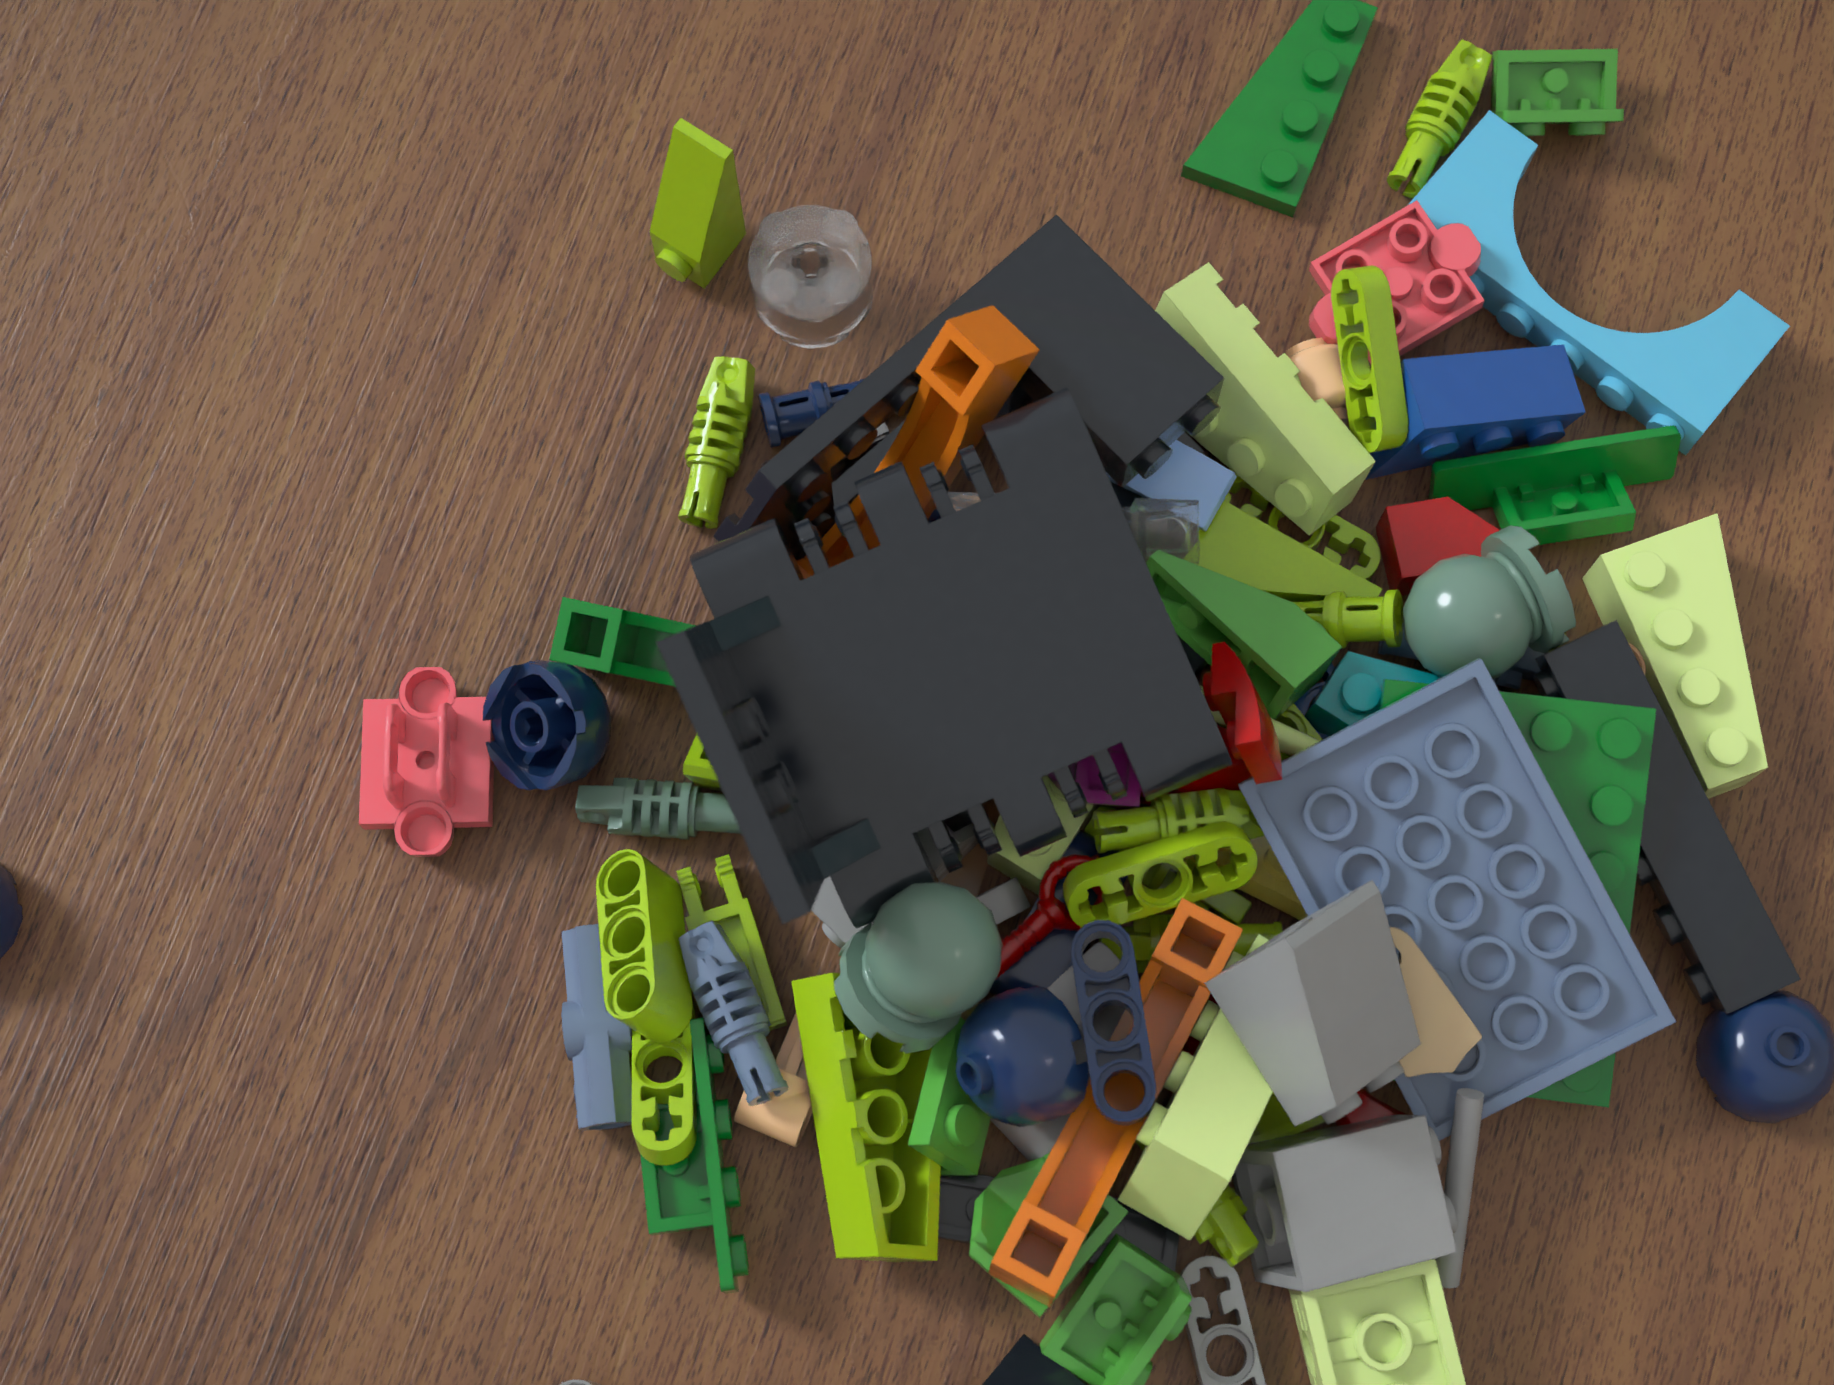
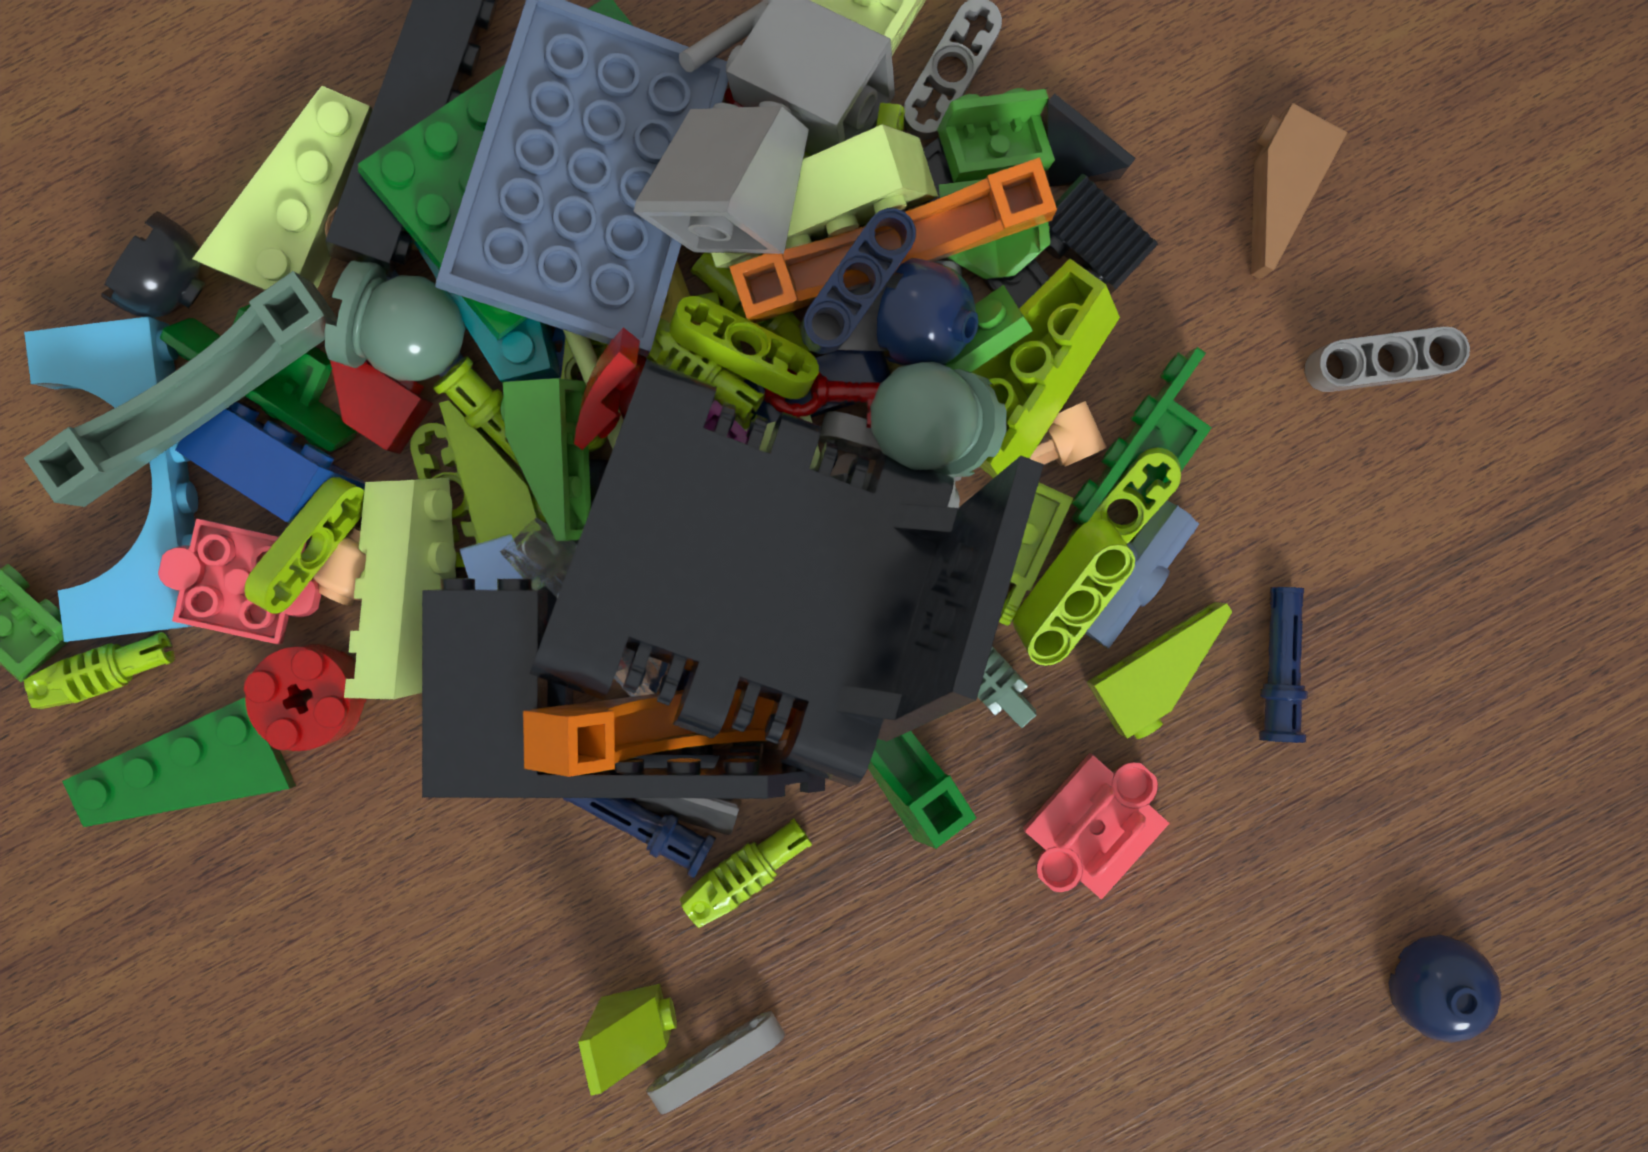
camera: 140 degrees left, 15 degrees up
dark blue cylinder [483,660,611,790] -> none
sand blue hinge [679,921,789,1106] -> none
clear brick [748,205,873,348] -> none
tan piece [1389,926,1482,1077] -> none
none -> sand green arch [24,271,338,507]
none -> black cylinder [101,211,206,318]
none -> red brick [244,644,367,751]
none -> light grey beam [646,1011,786,1114]
none -> black brick [1045,174,1158,295]
none -> lime slope [1086,602,1232,739]
none -> dark blue pin [1259,587,1308,743]

